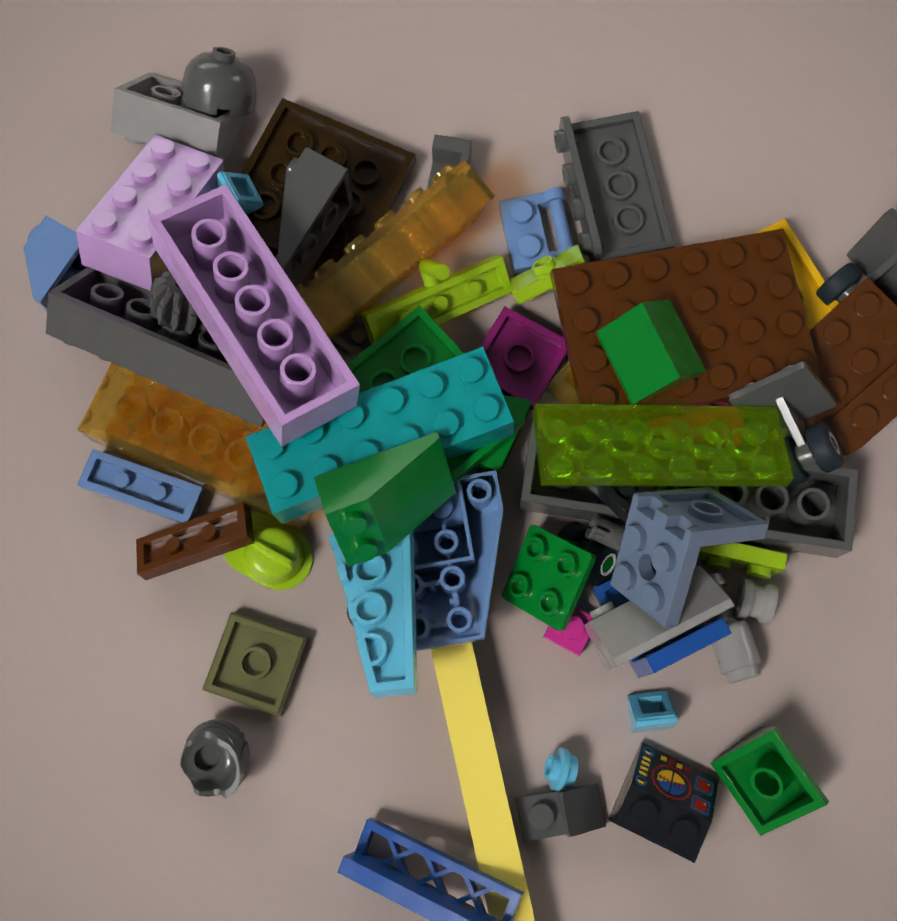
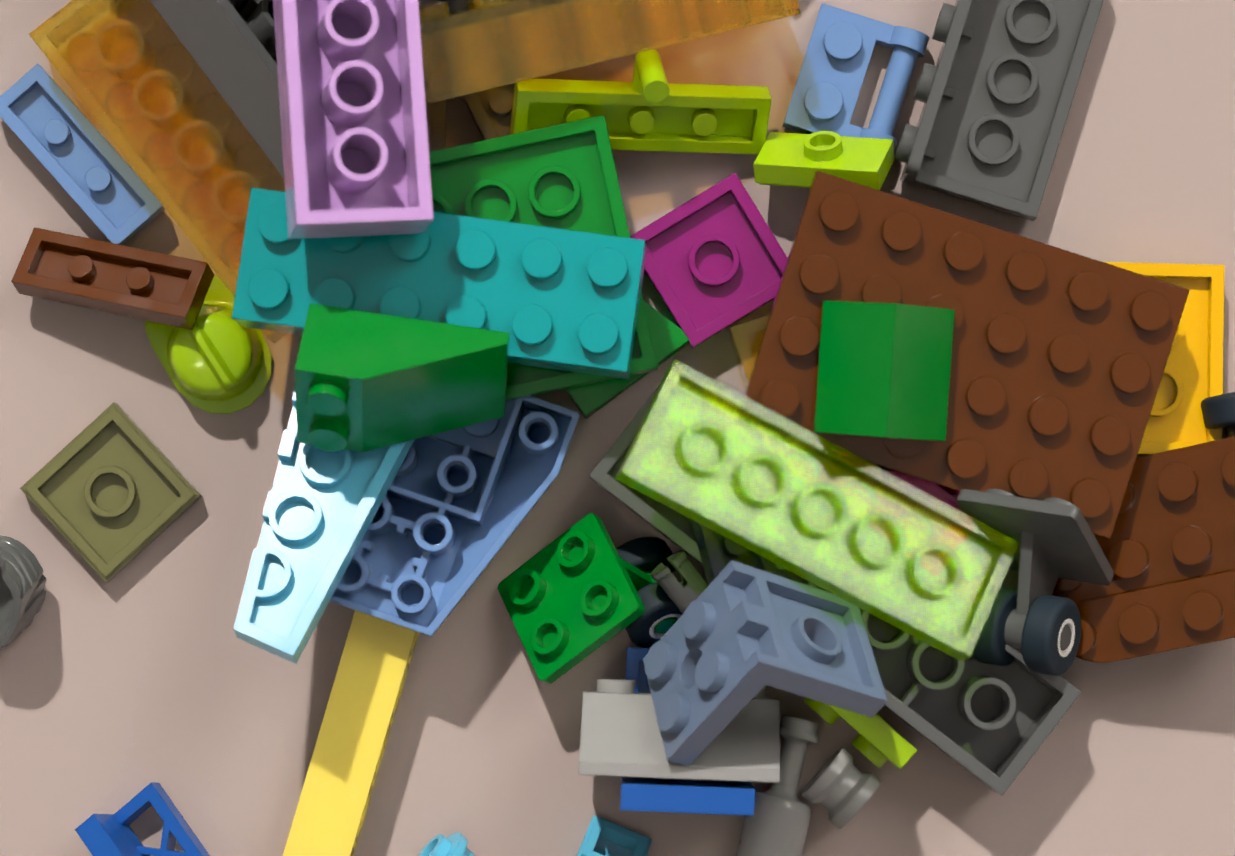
camera: 30 degrees right, 10 degrees up
dark pink plate [543,607,593,657] -> none

